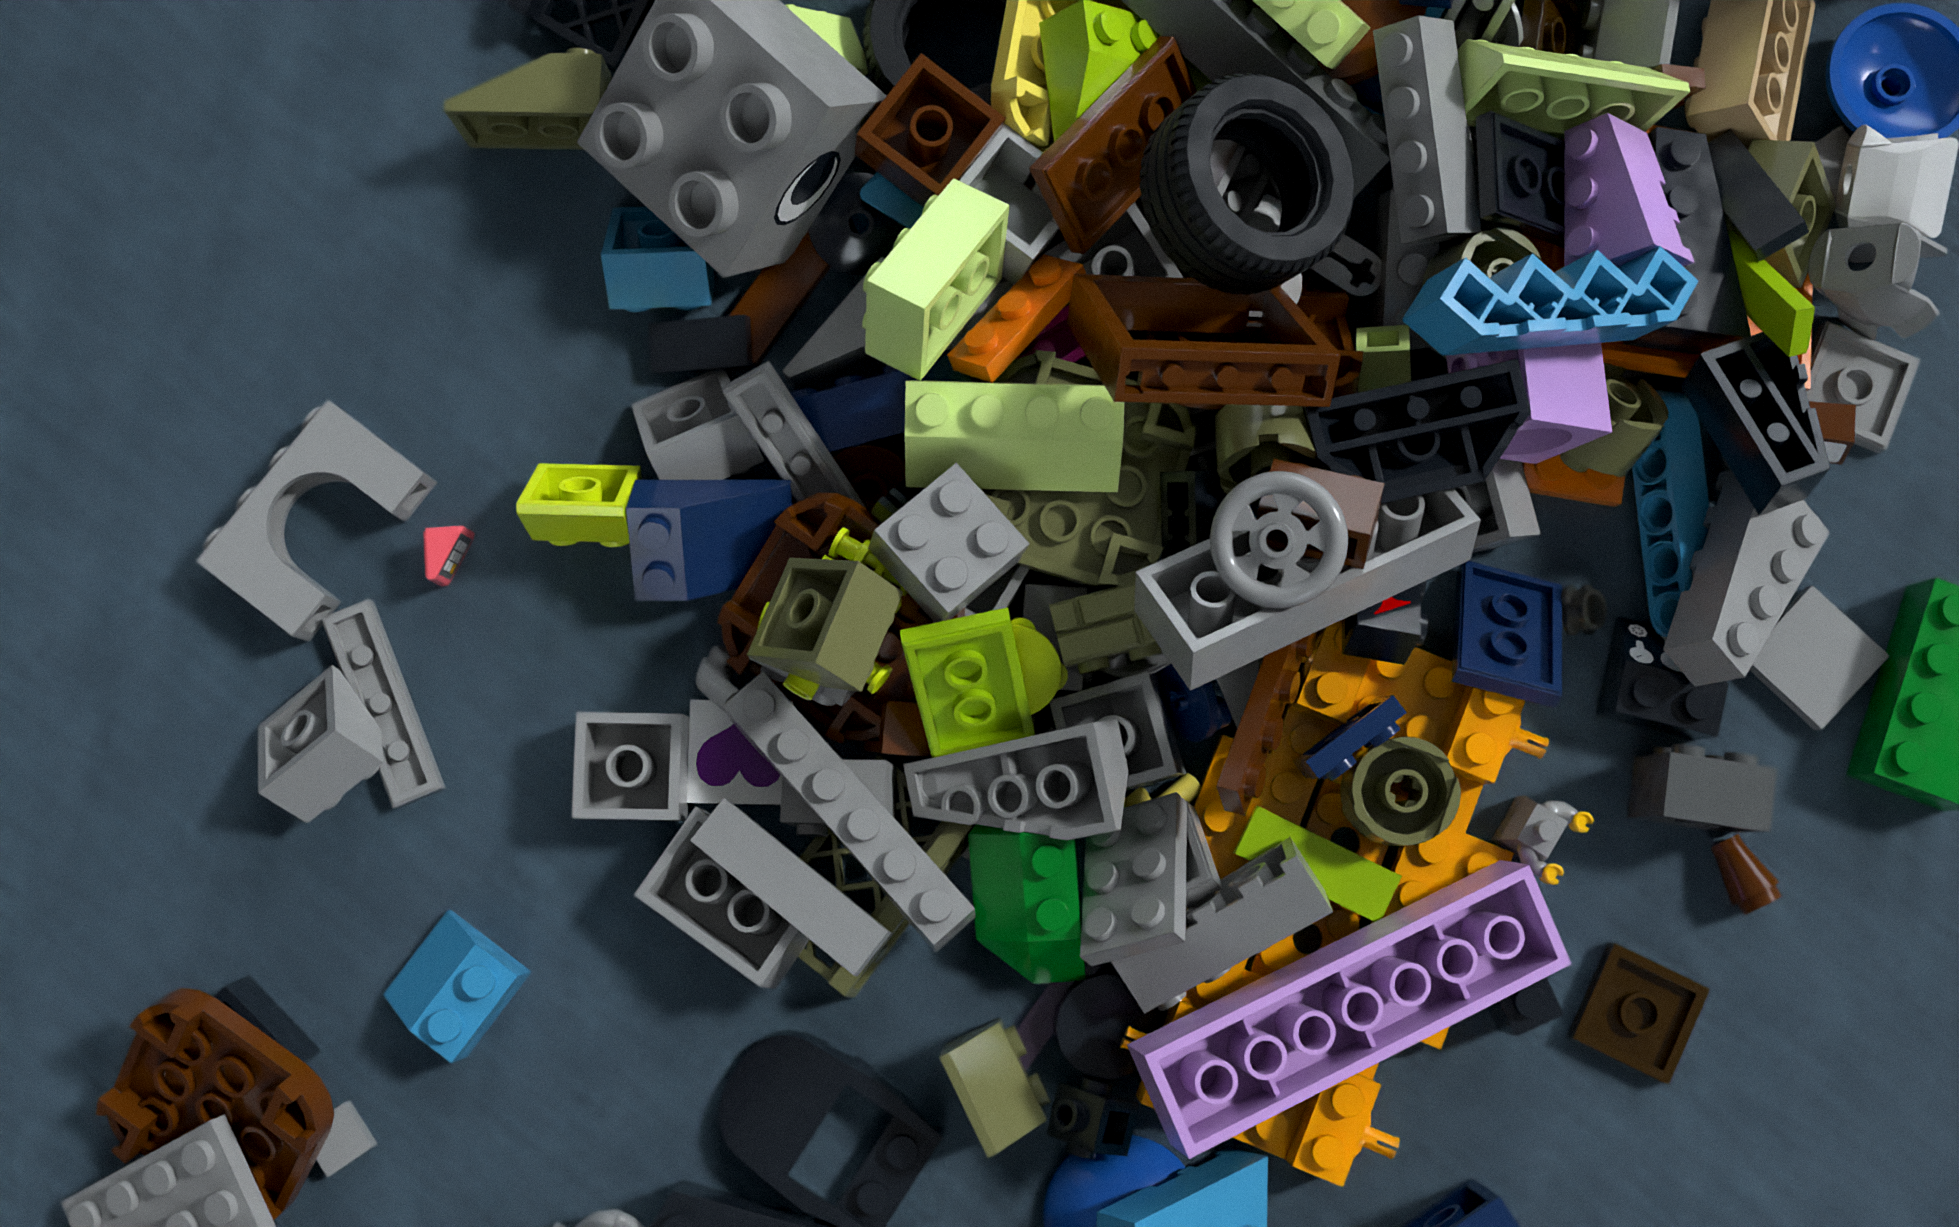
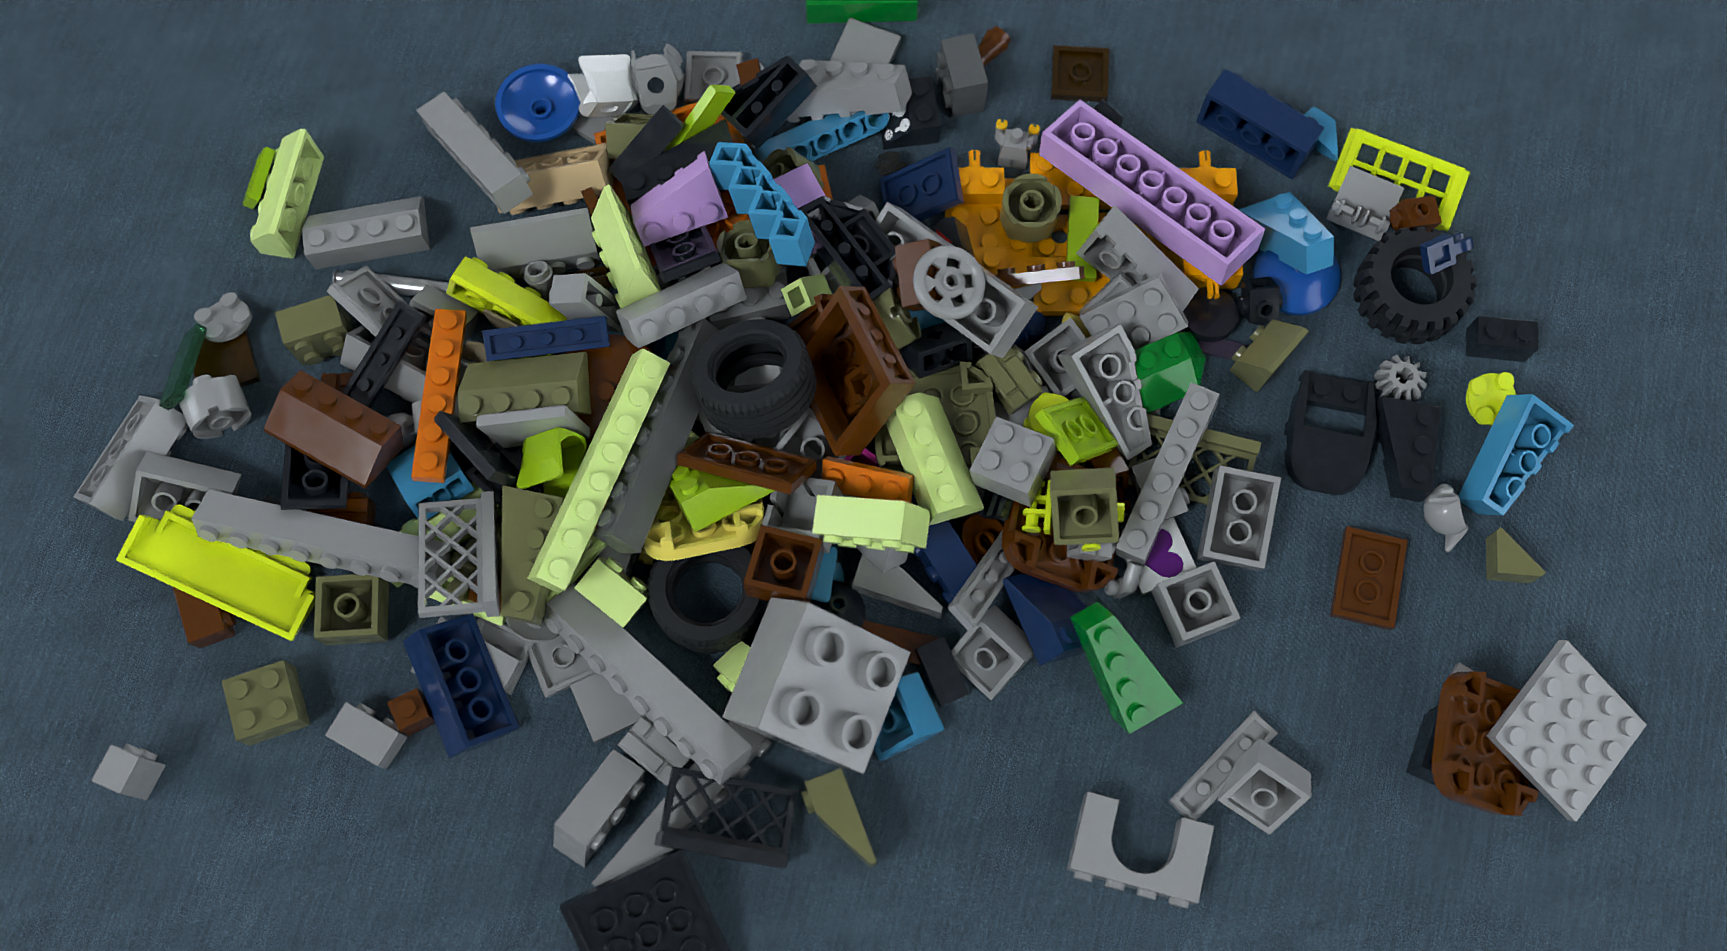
camera: 110 degrees left, 10 degrees down
dark azure slope [383,909,532,1063] -> none
coral slope [423,526,475,586] -> none
neon yellow slope [516,463,642,547] -> none
light grey tile [690,798,891,977] -> none
dark blue plate [1293,695,1407,781] -> none
none -> green wedge [1070,602,1183,734]
none -> reddish brown plate [1330,526,1408,630]

